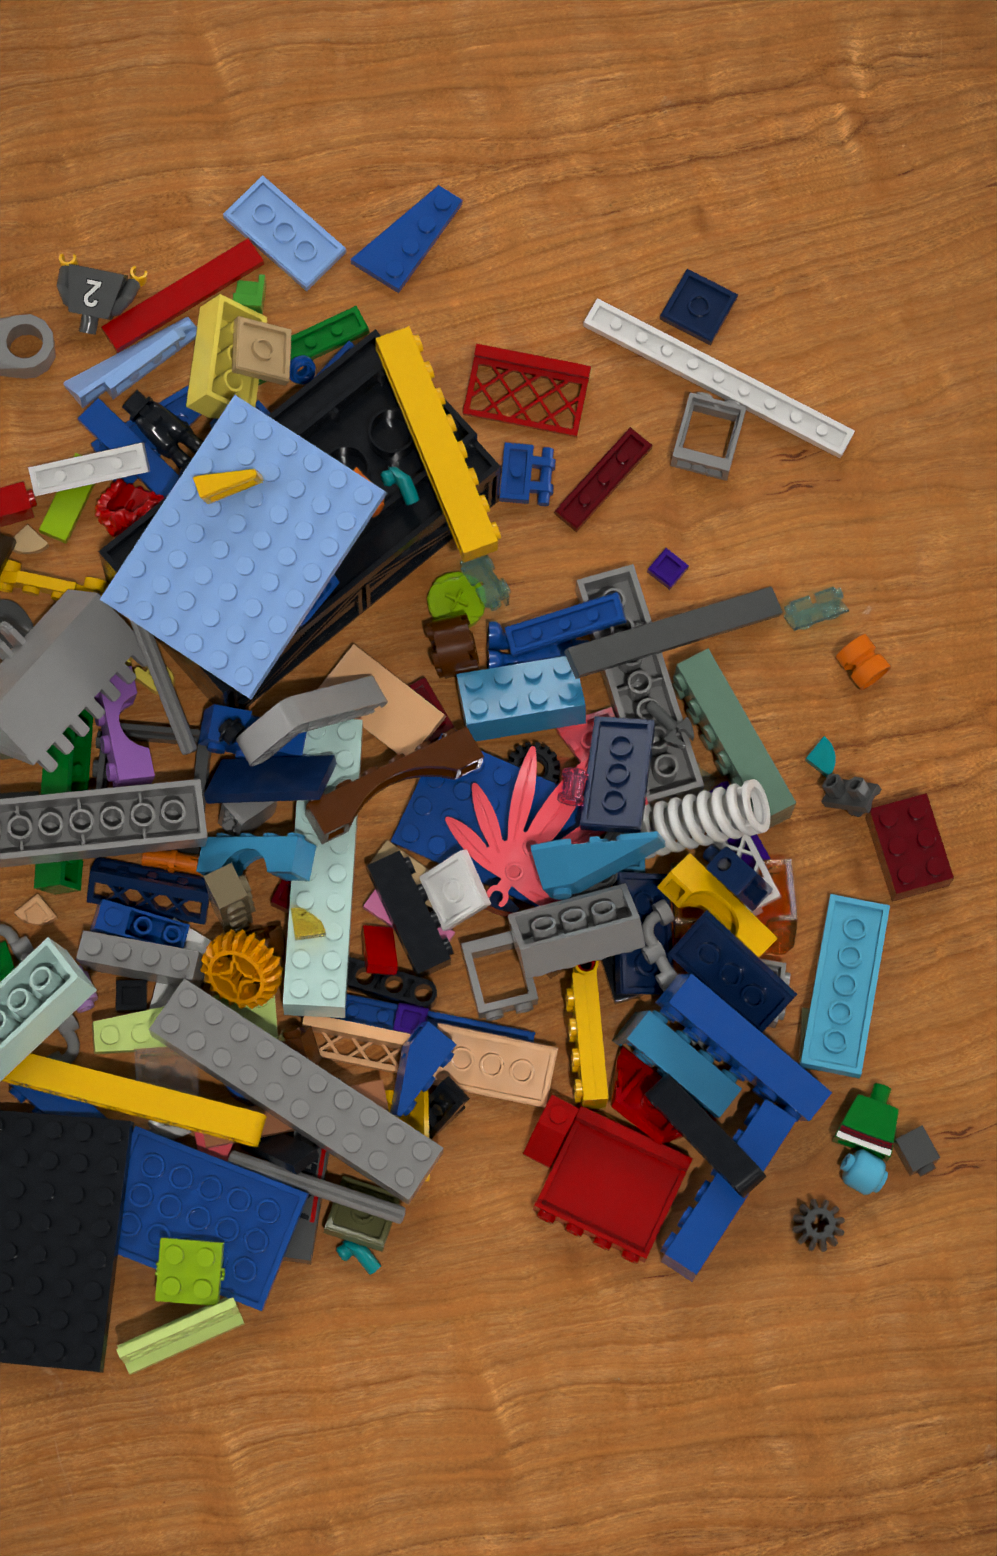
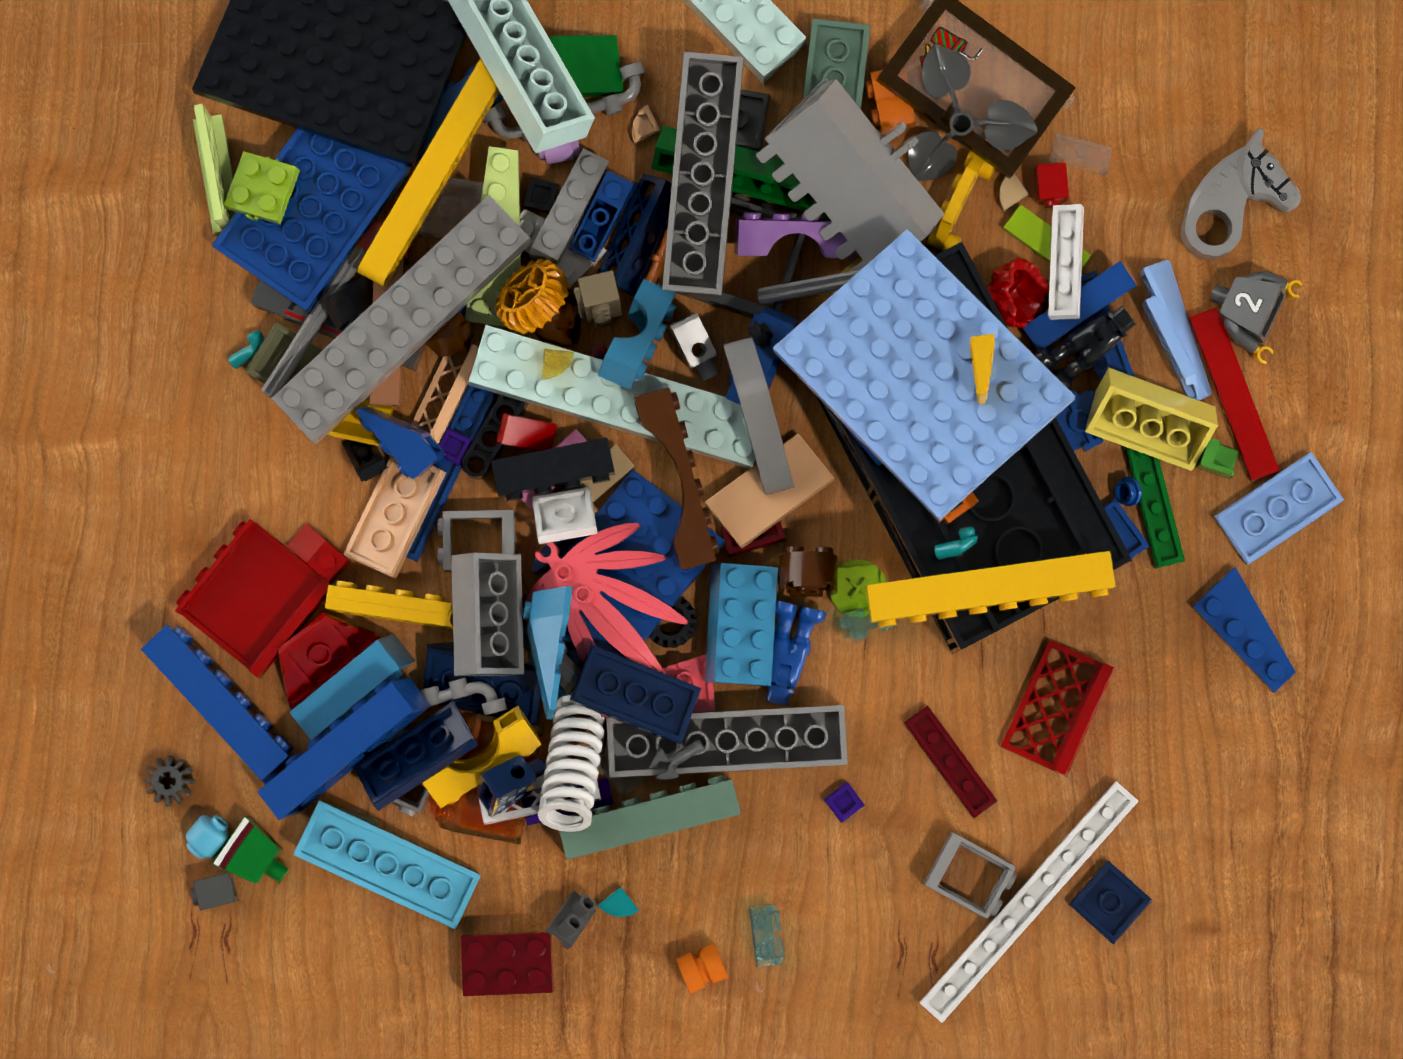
camera: 105 degrees right, 10 degrees up
dark blue tile [204,755,337,804] -> none
tan tile [232,316,292,386] -> none
blue plate [499,442,556,506] -> none
blue tile [505,592,627,657] -> none
clear pink bush [557,767,589,806] -> none
dark grey tile [564,586,783,679] -> none
black beam [644,1073,767,1198] -> none

